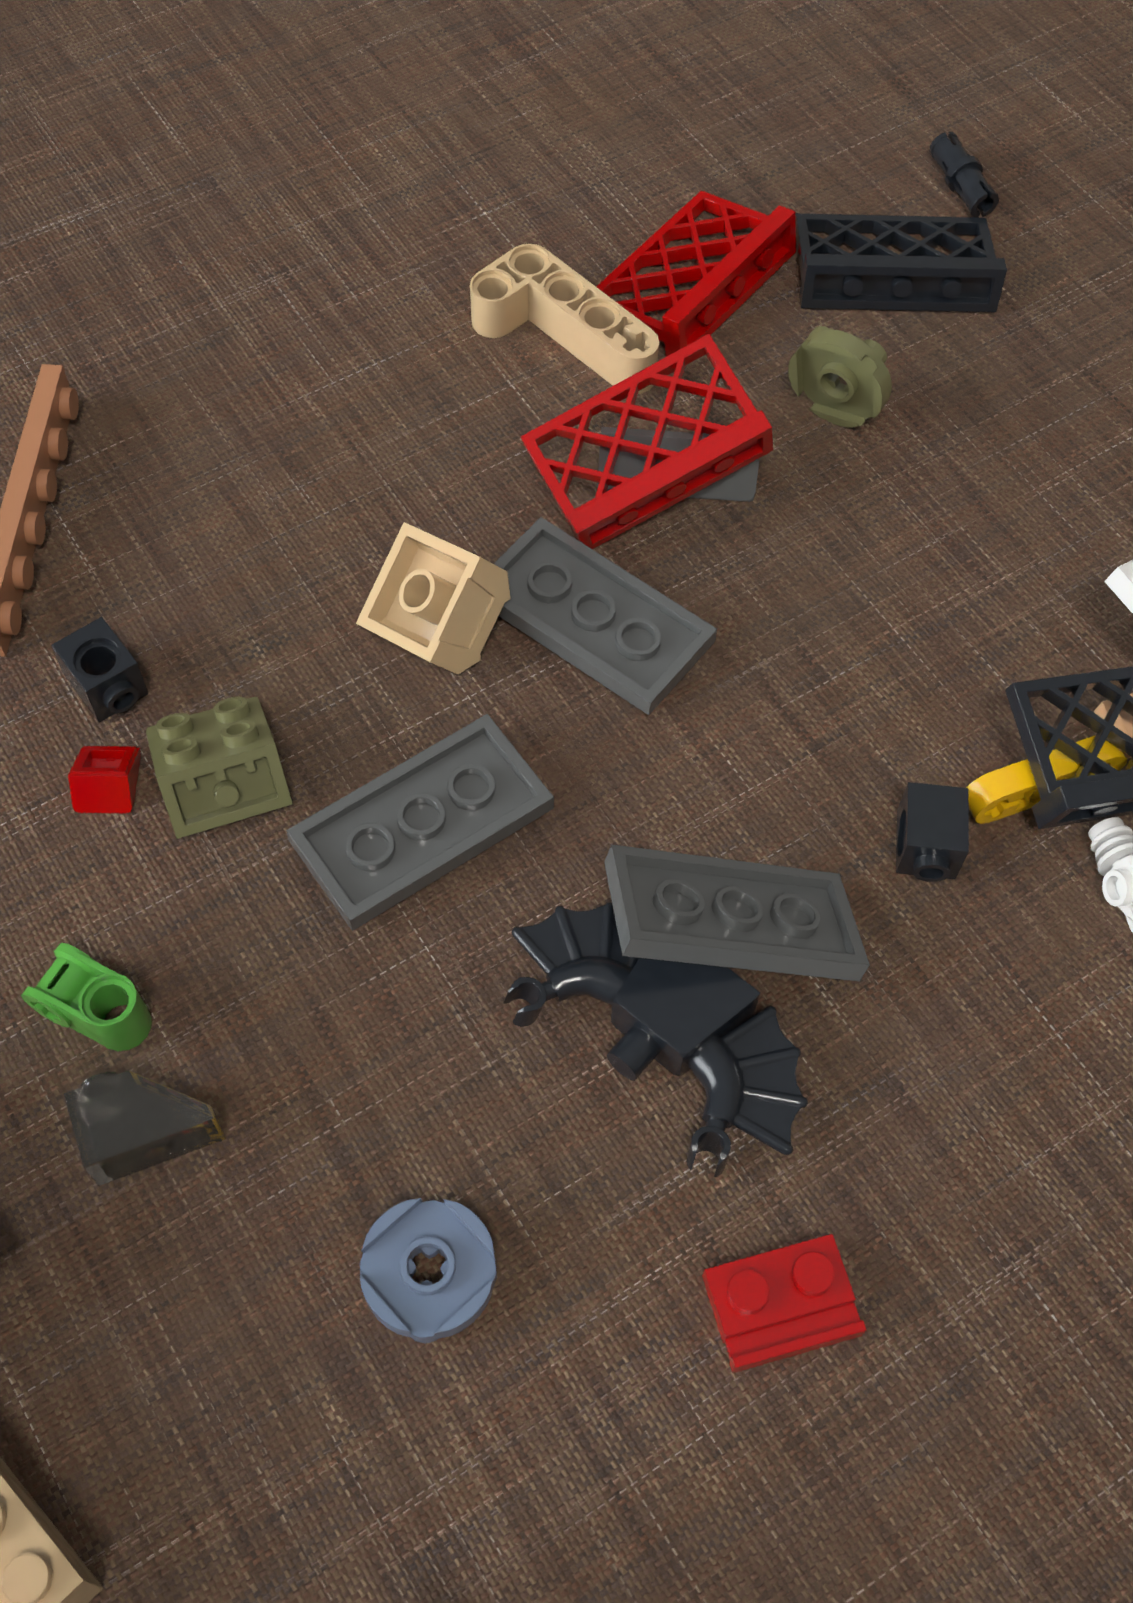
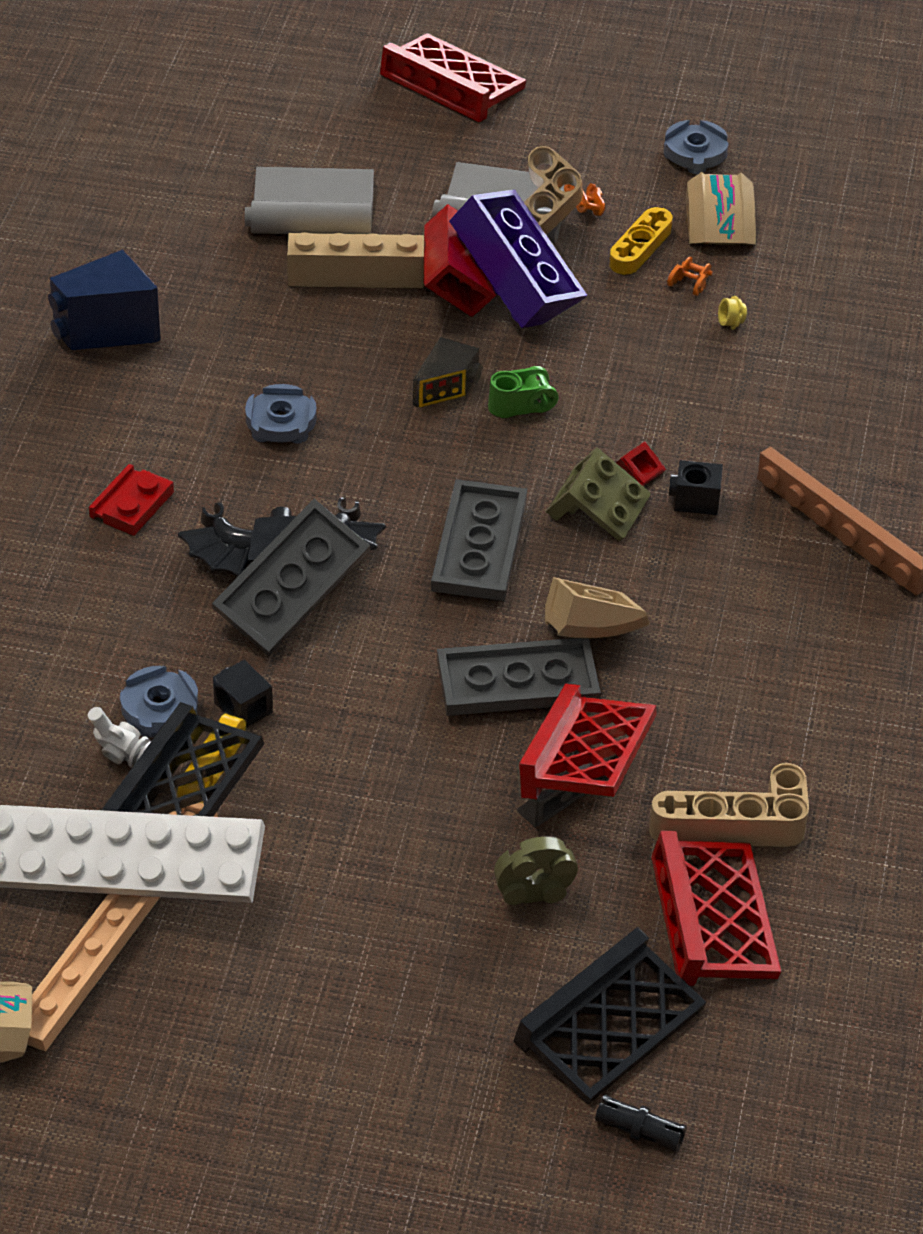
camera: 135 degrees right, 15 degrees down
none -> sand blue plate [120,666,199,738]

